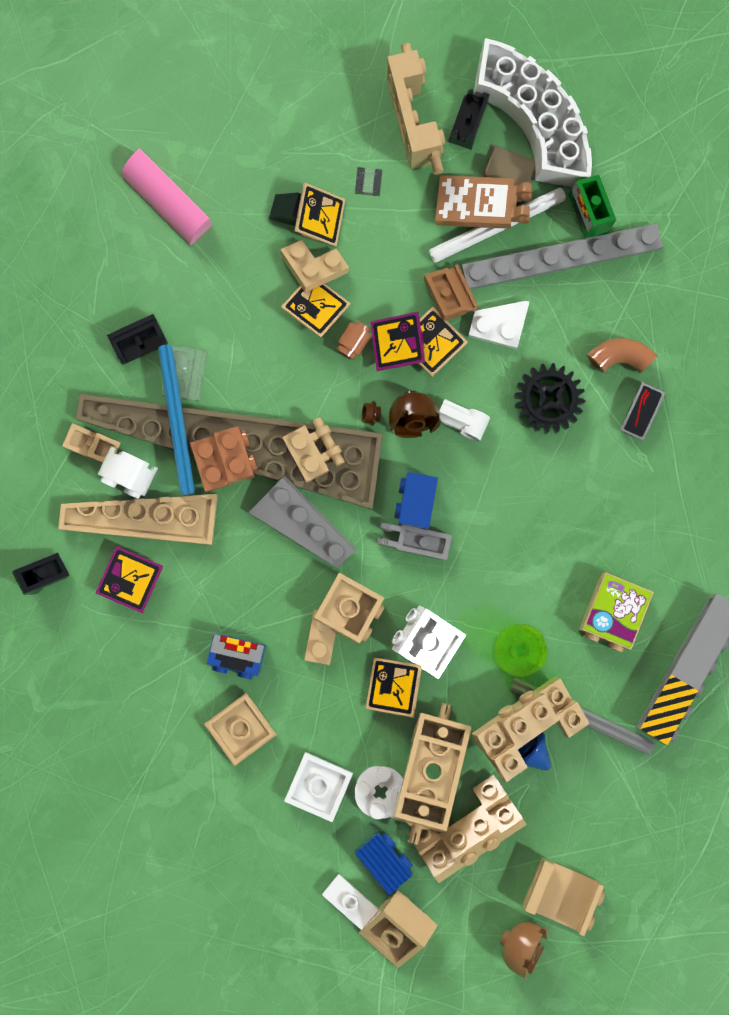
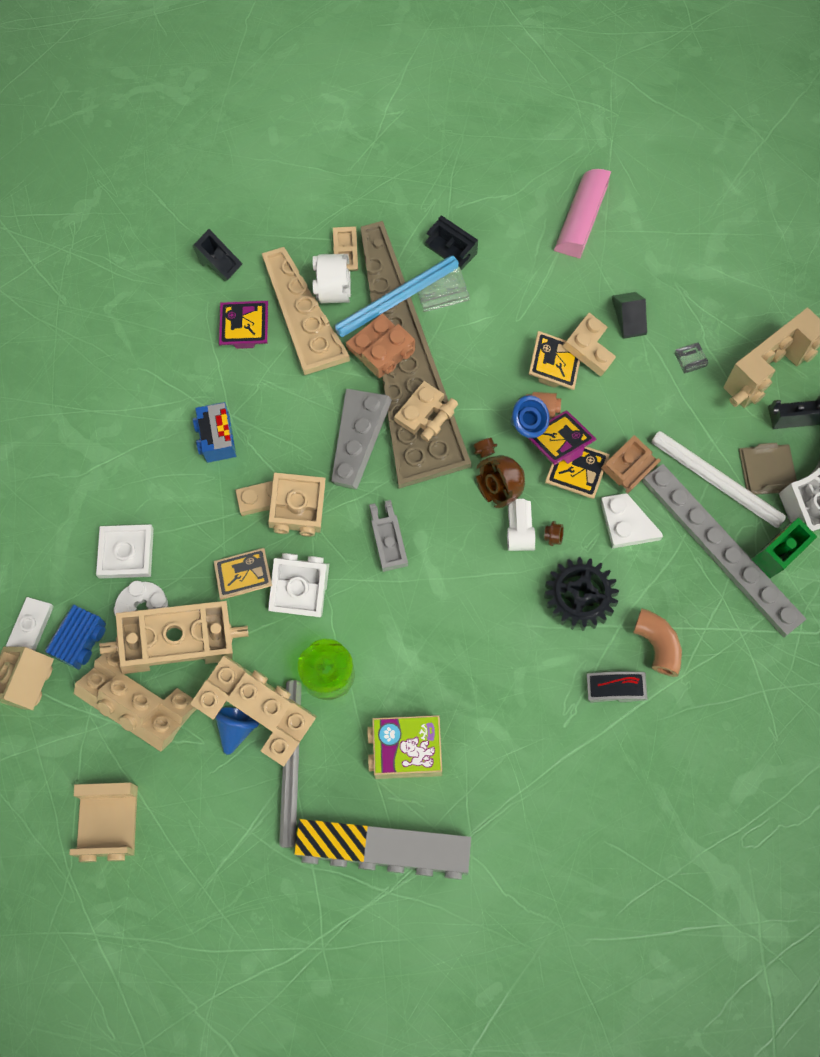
camera: 70 degrees right, 15 degrees down
tan plate [204,693,277,766] -> none
piece [294,182,346,247] -> none
blue brick [394,472,438,530] -> none
medium nougat tile [435,175,532,229] -> none
medium nougat cylinder [500,922,549,979] -> none
none -> blue hat [510,395,549,438]
none -> reddish brown plate [544,521,564,546]

